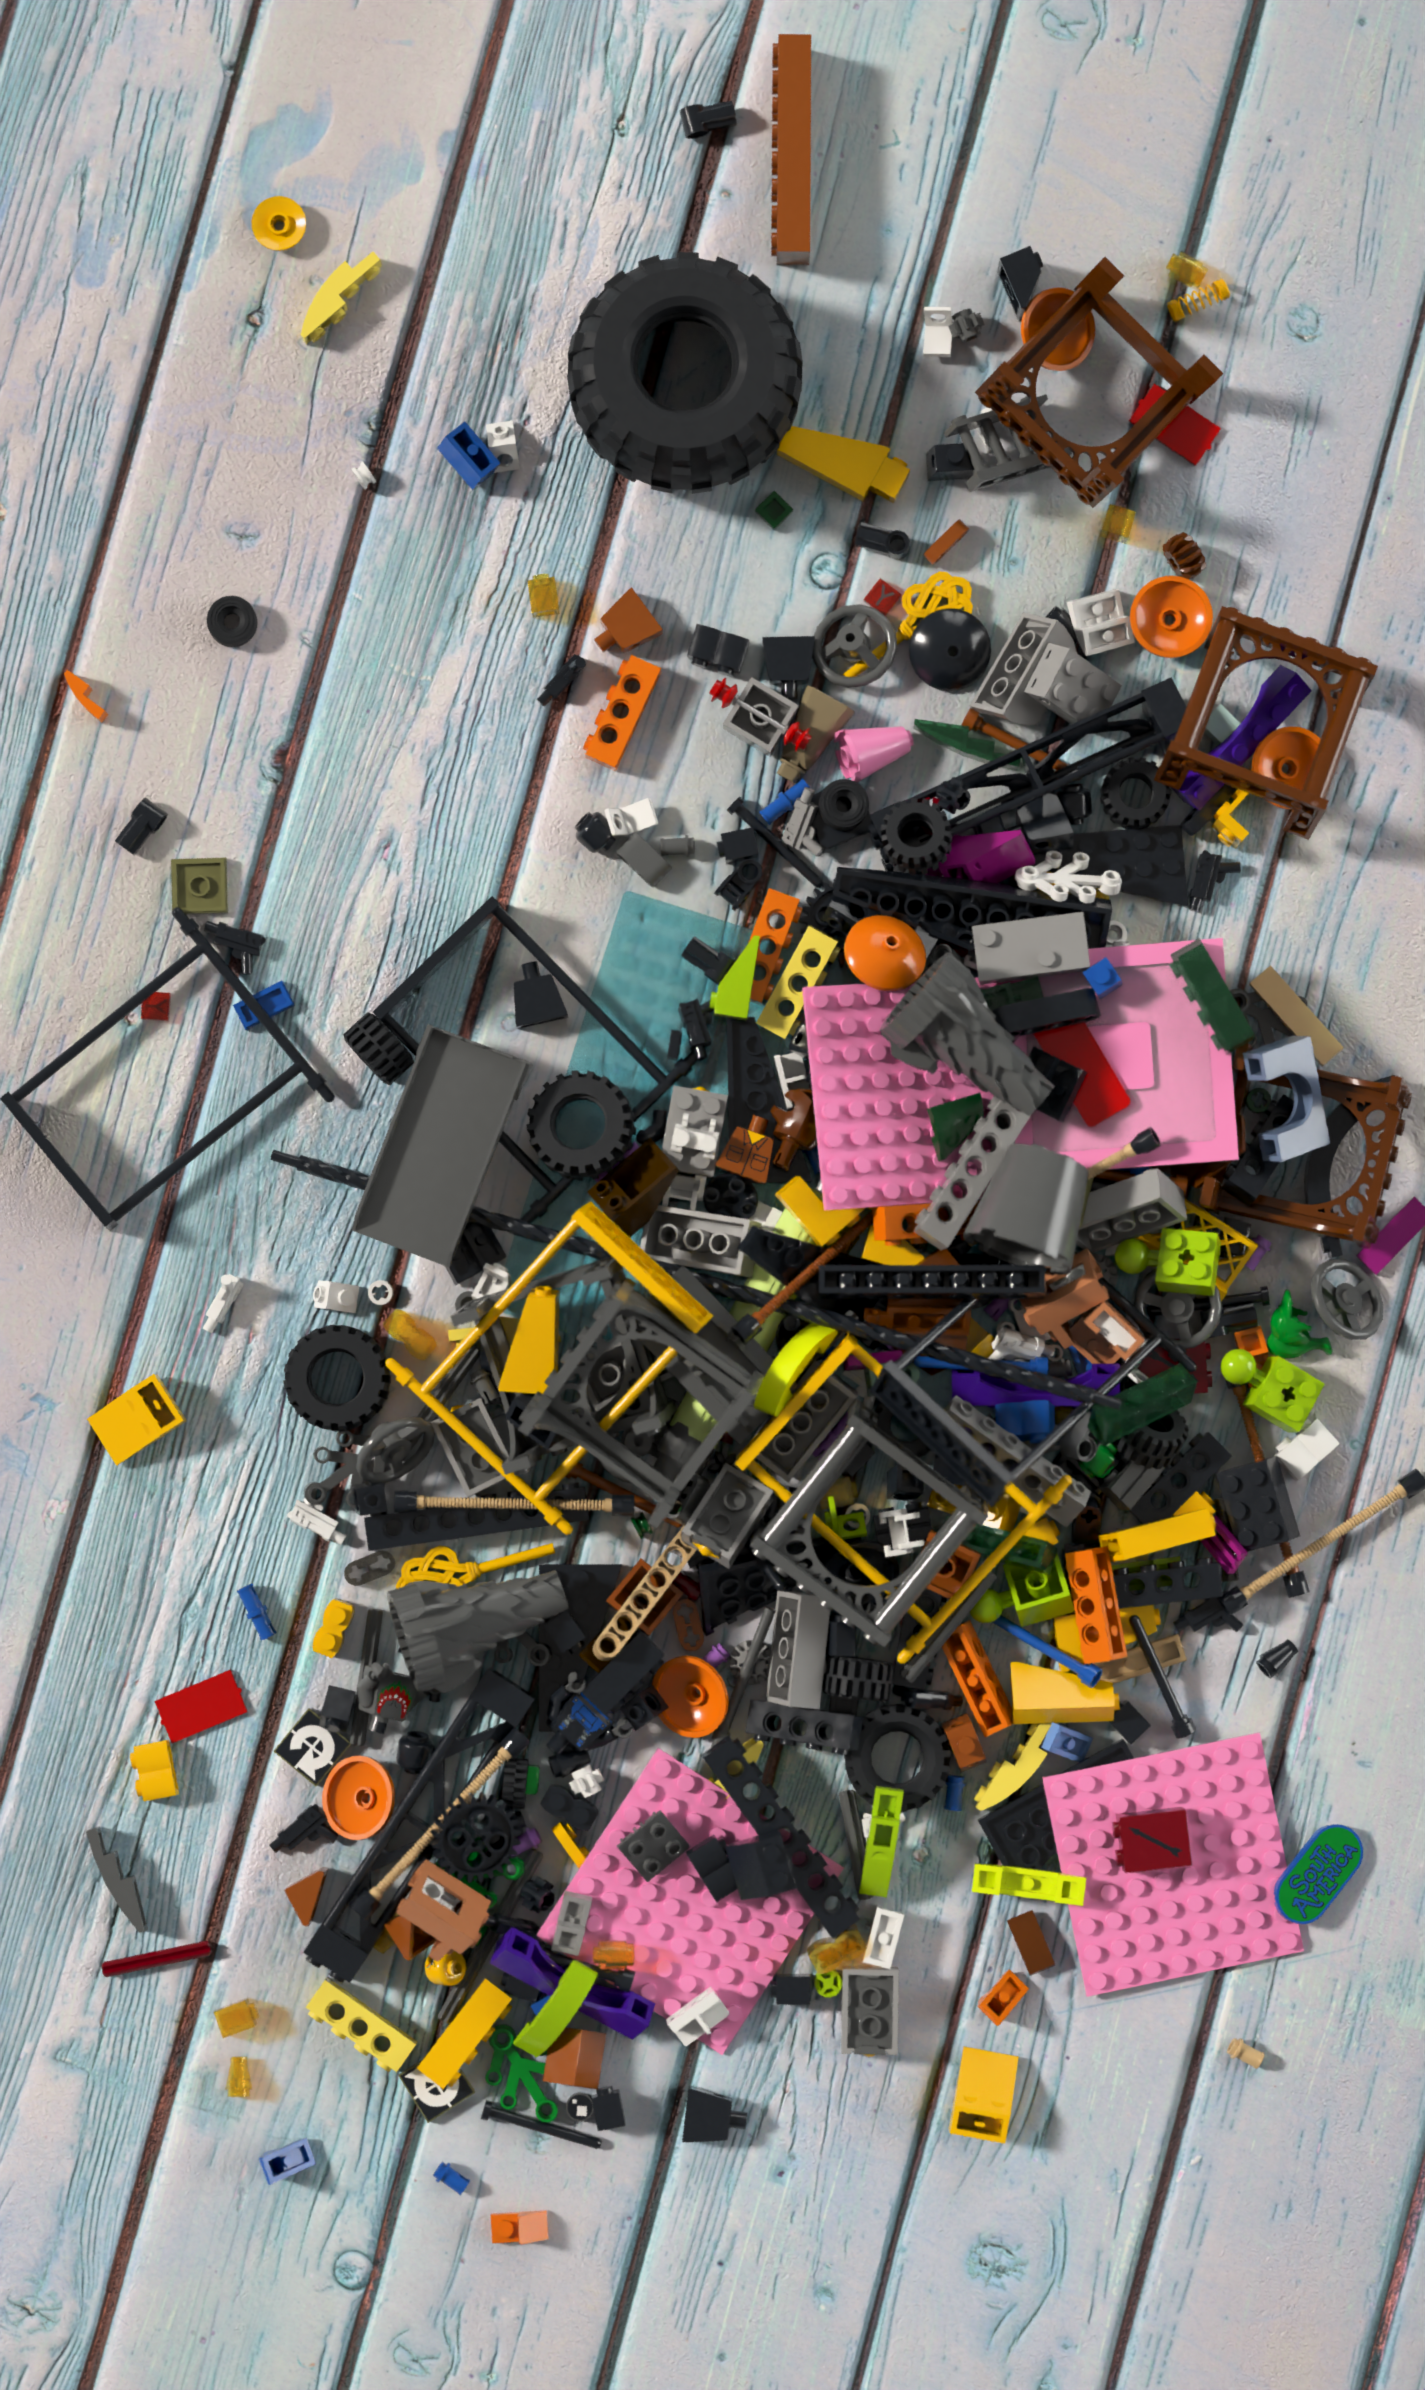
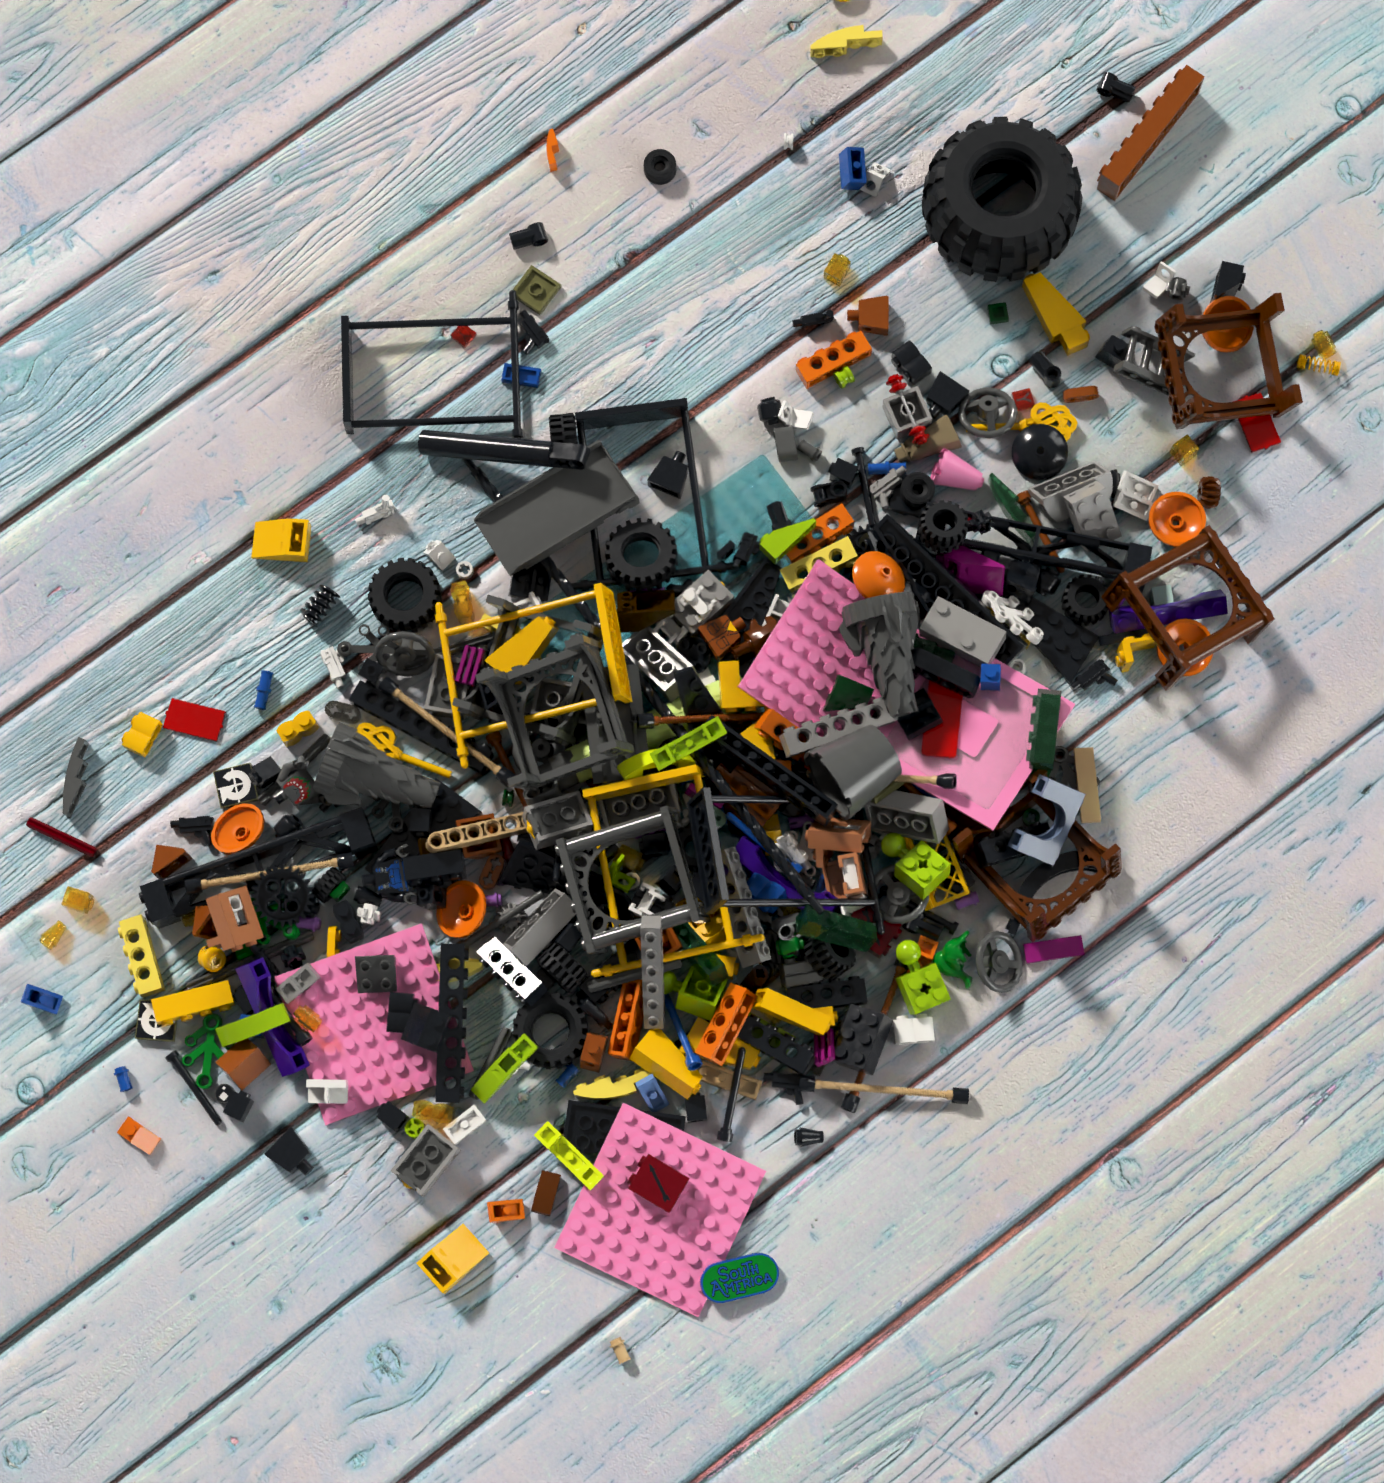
camera: 40 degrees right, 10 degrees down
none -> black piece [300,585,340,627]
none -> black piece [418,430,590,470]
none -> magenta tile [455,645,485,686]
none -> light grey brick [640,916,665,1029]
none -> lime slope [650,716,727,771]
none -> lime wheel [833,365,855,389]

